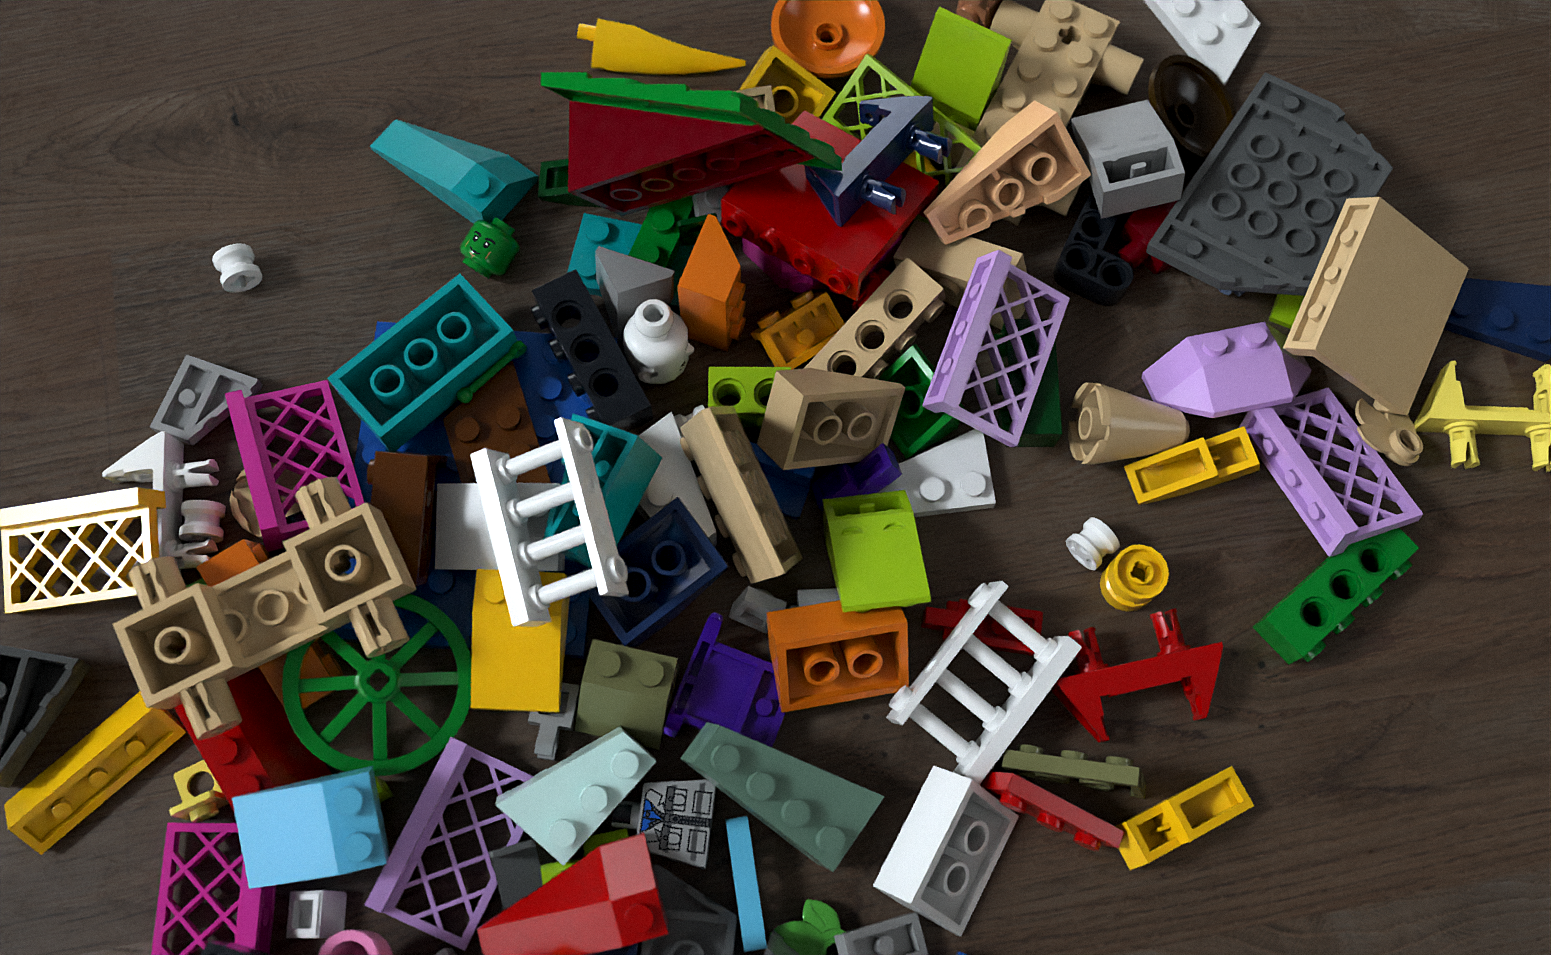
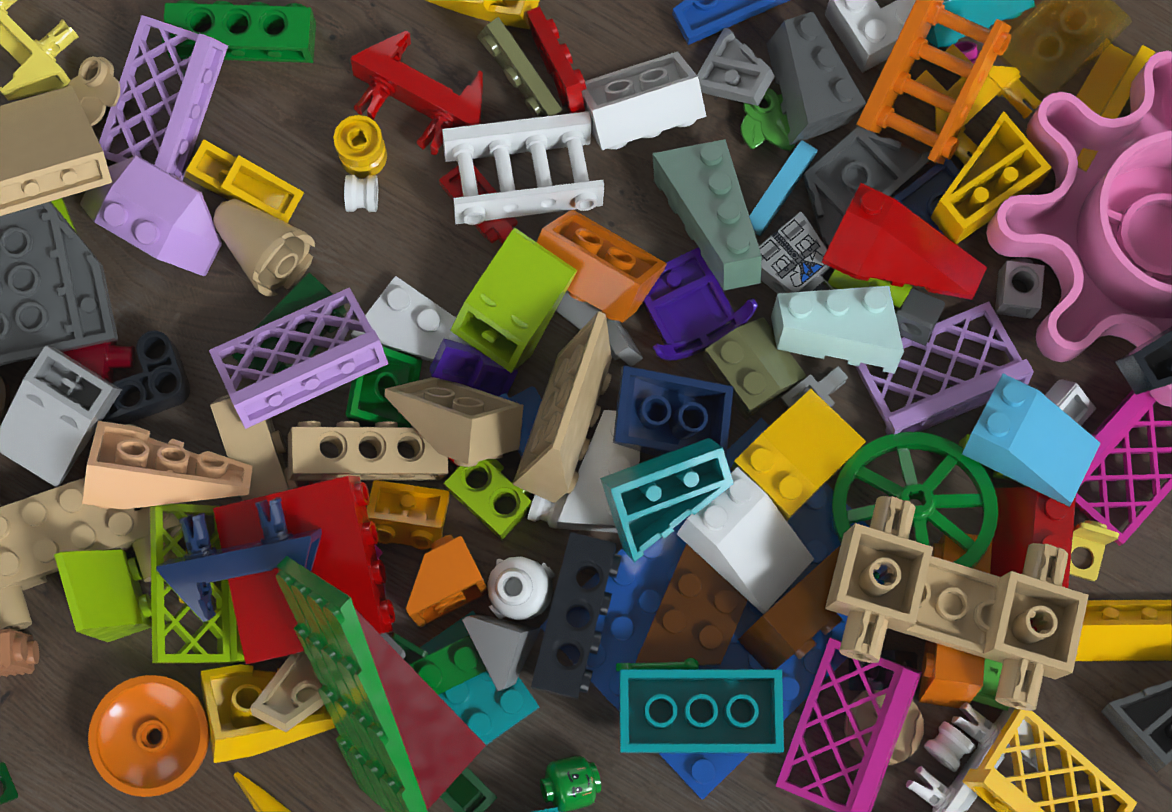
camera: 135 degrees left, 5 degrees up
white fence [470,417,629,627] -> none

